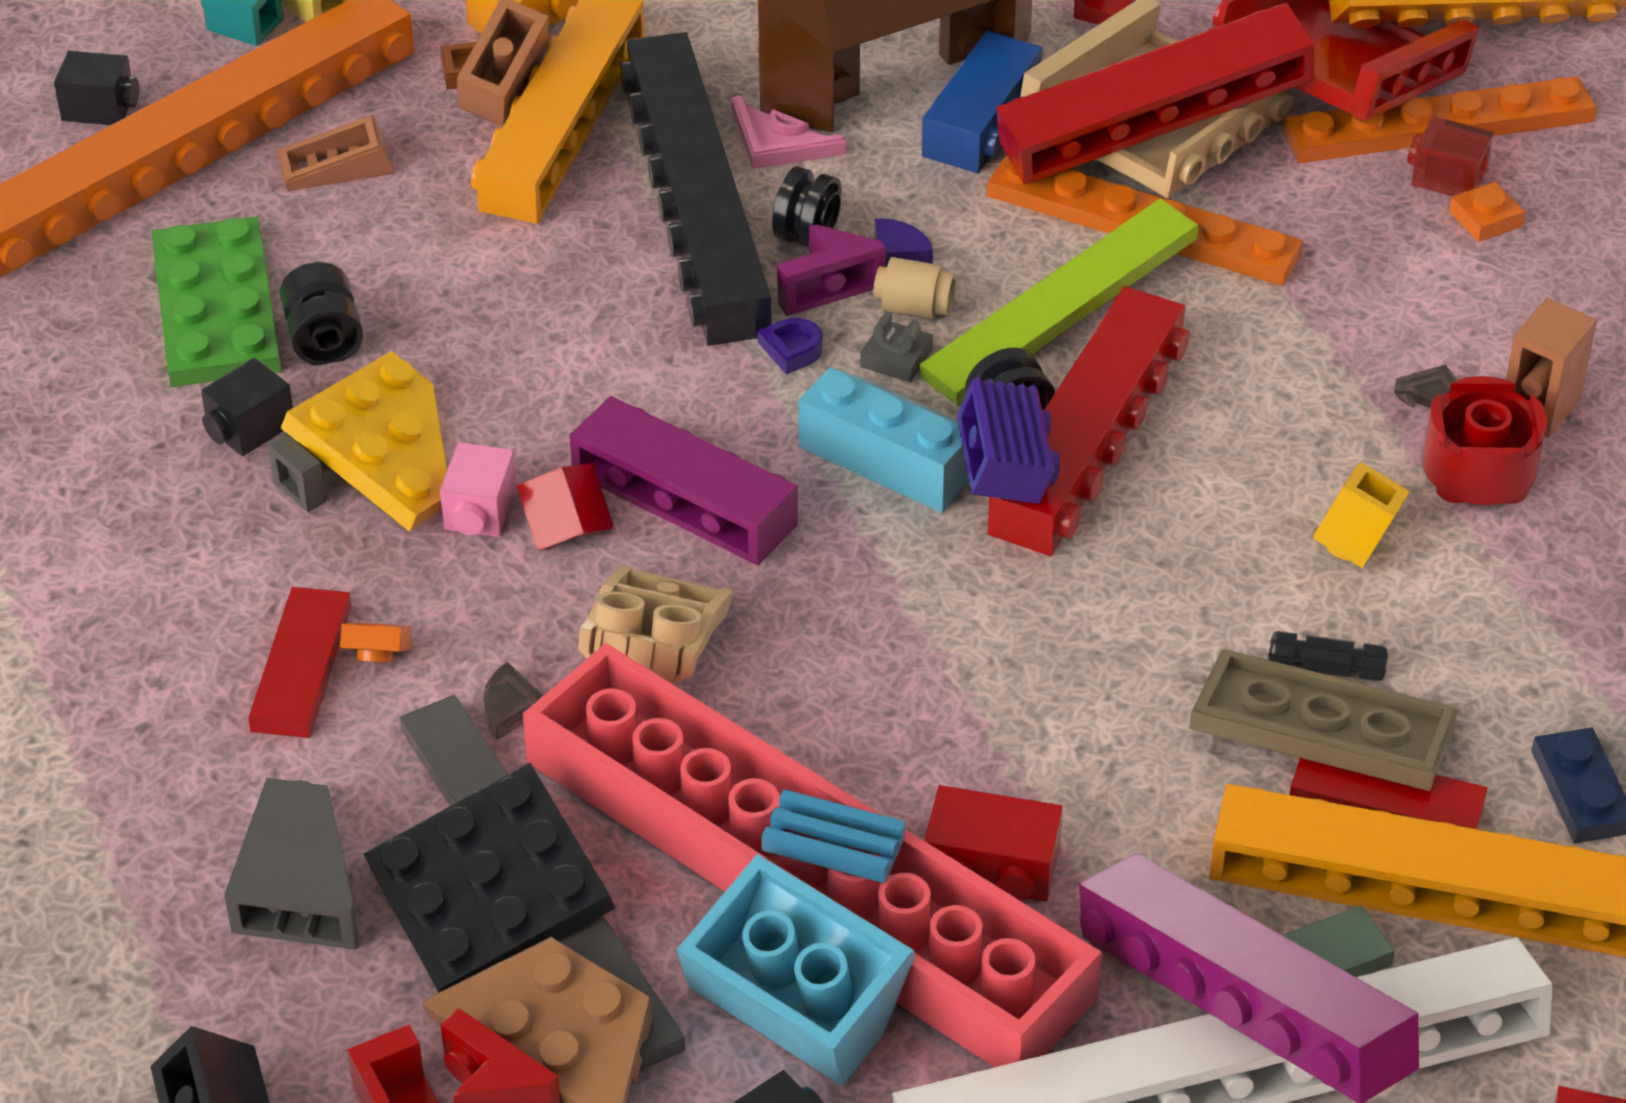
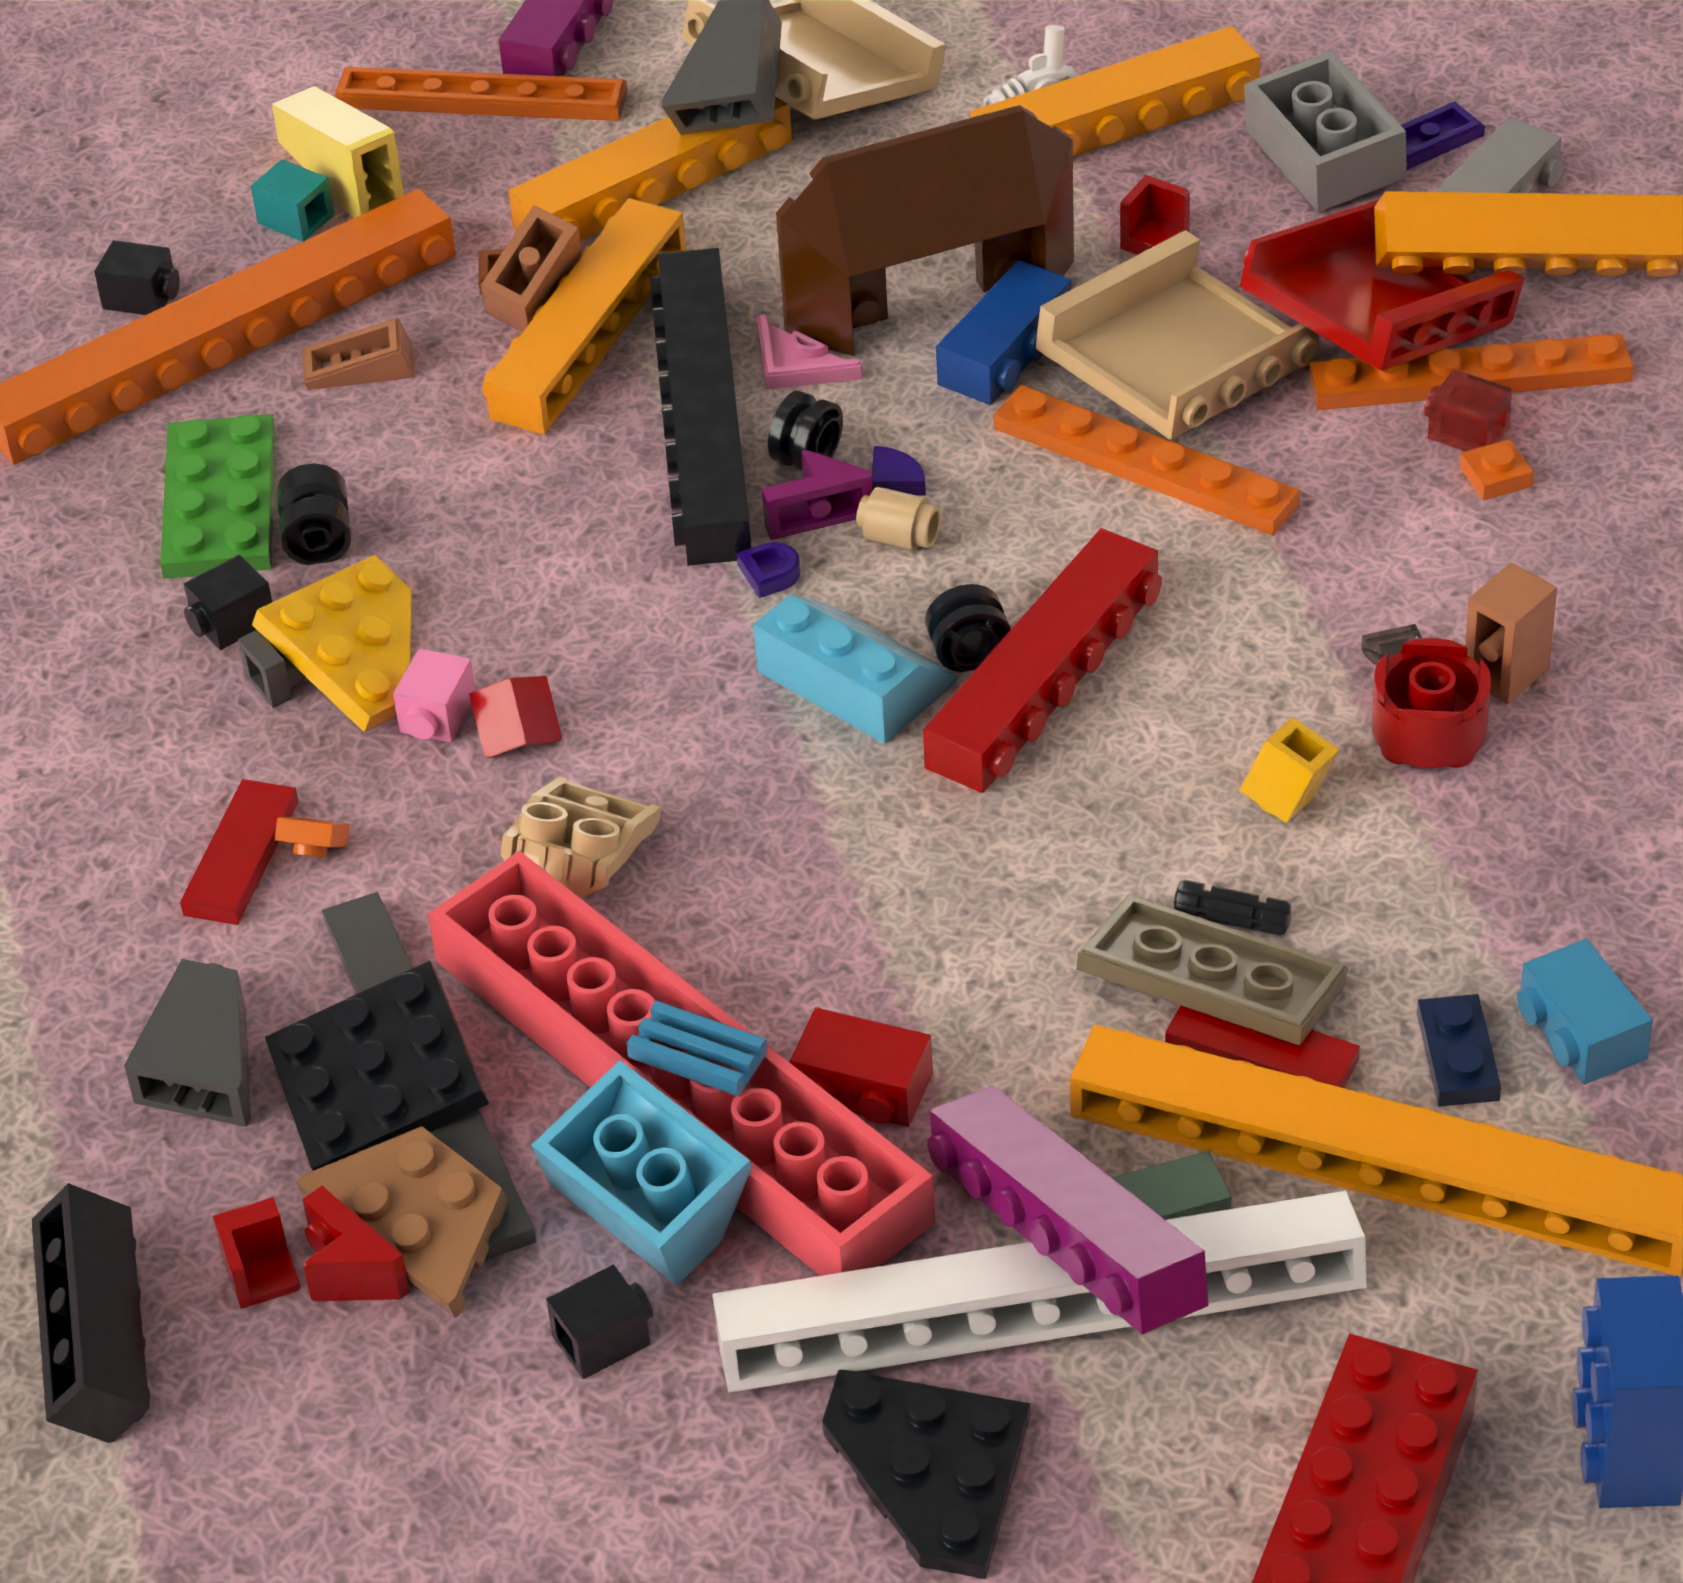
camera: 10 degrees right, 0 degrees up
clear smoke tile [483,662,544,739] -> none
magenta brick [569,395,798,566] -> none
dark grey tile [860,311,933,383] -> none
lime tile [920,198,1198,406] -> none
dark purple brick [957,377,1060,504] -> none
red brick [996,2,1314,185] -> none

